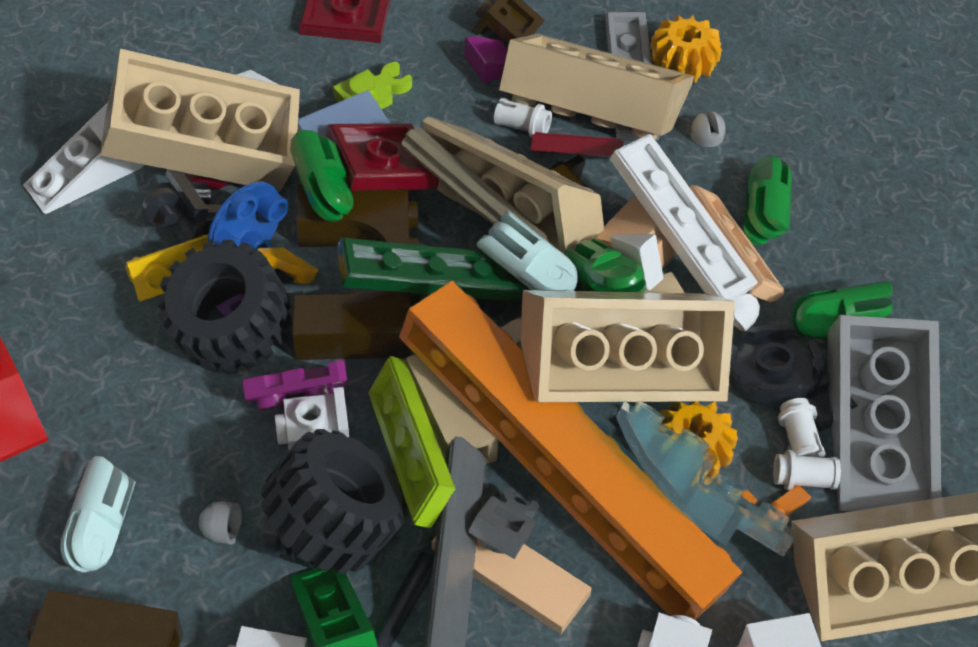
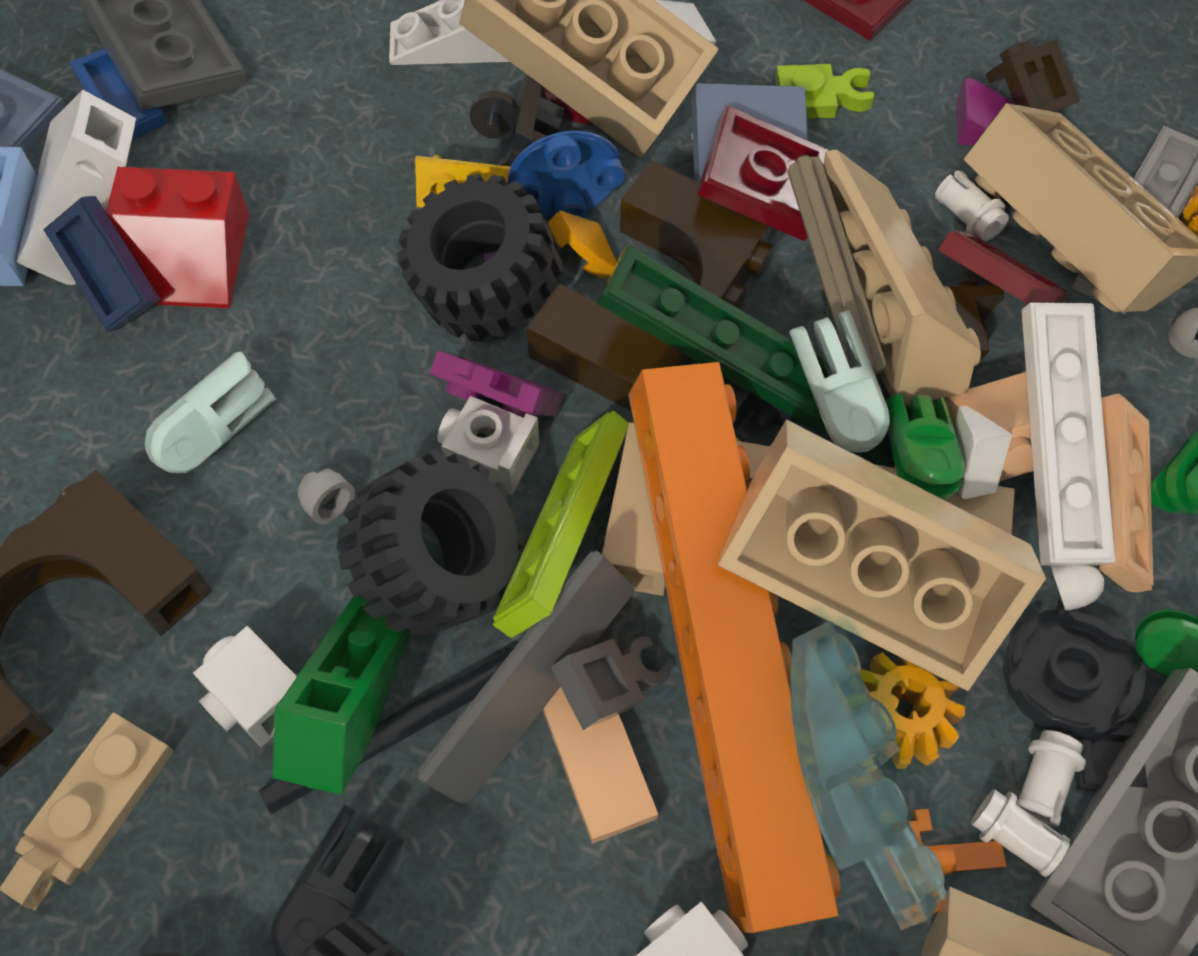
camera: 35 degrees right, 10 degrees up
green arm [290,130,353,222] -> none

